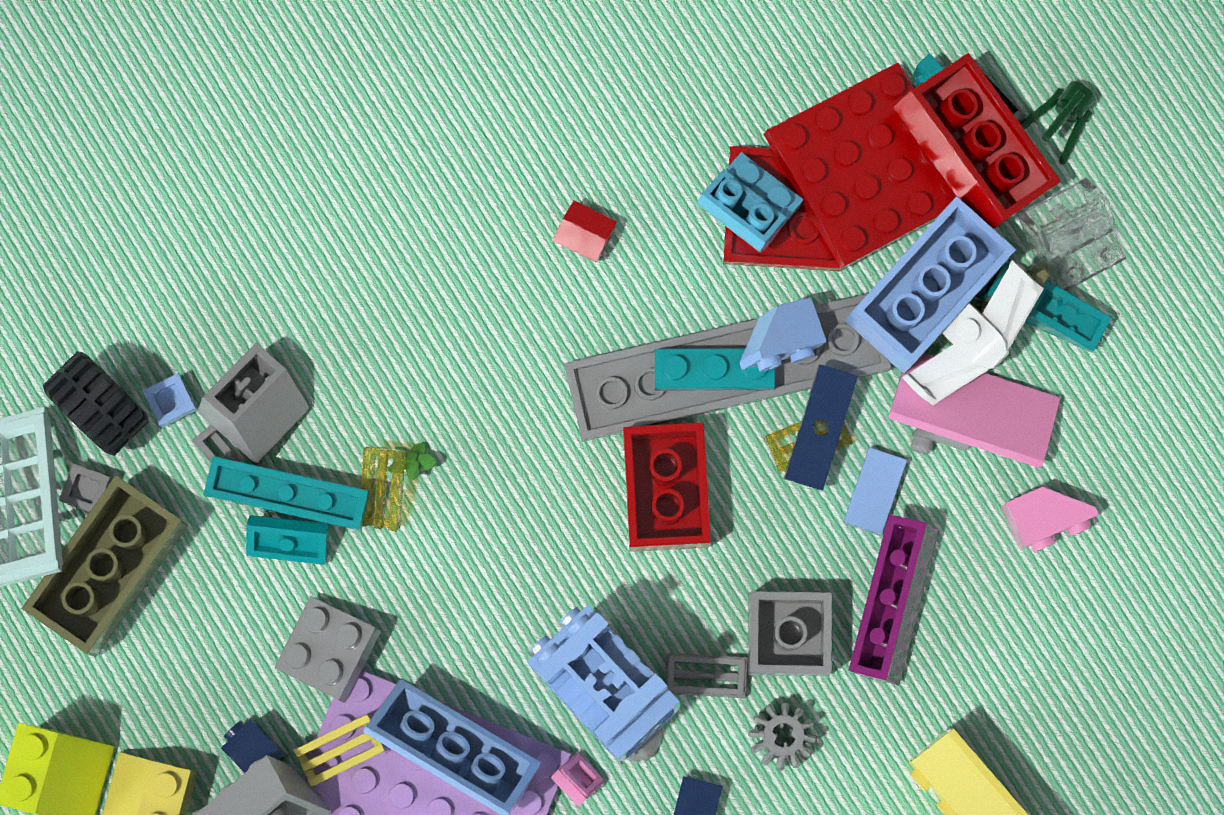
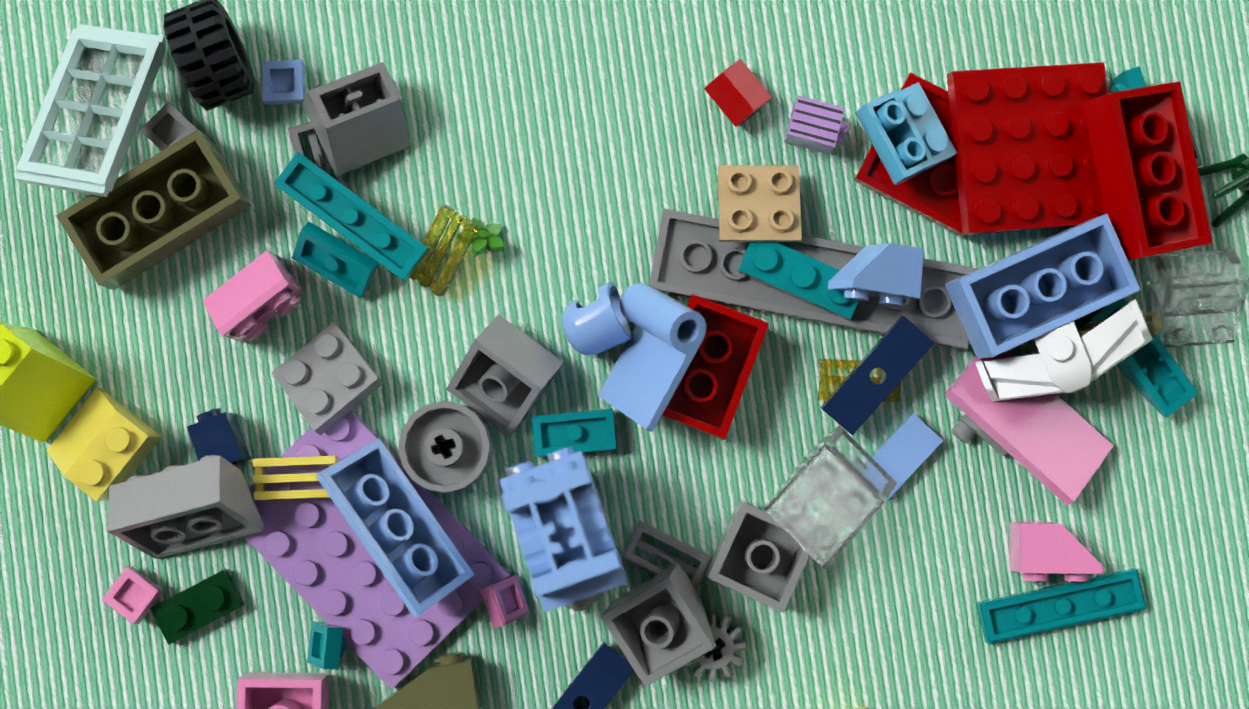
camera: 20 degrees right, 5 degrees up
magenta brick [848,514,939,686] -> none
none -> bright pink slope [202,250,305,342]
none -> light grey wheel [398,401,494,493]
none -> light grey slope [446,314,564,437]
none -> teal plate [532,408,617,457]
none -> light blue helmet [562,282,632,356]
none -> light blue door [598,283,706,432]
none -> light grey slope [600,563,716,687]
none -> tan hinge [717,165,802,242]
none -> clear slope [764,425,897,569]
none -> lavender brick [784,96,849,155]
none -> teal tile [976,568,1147,644]

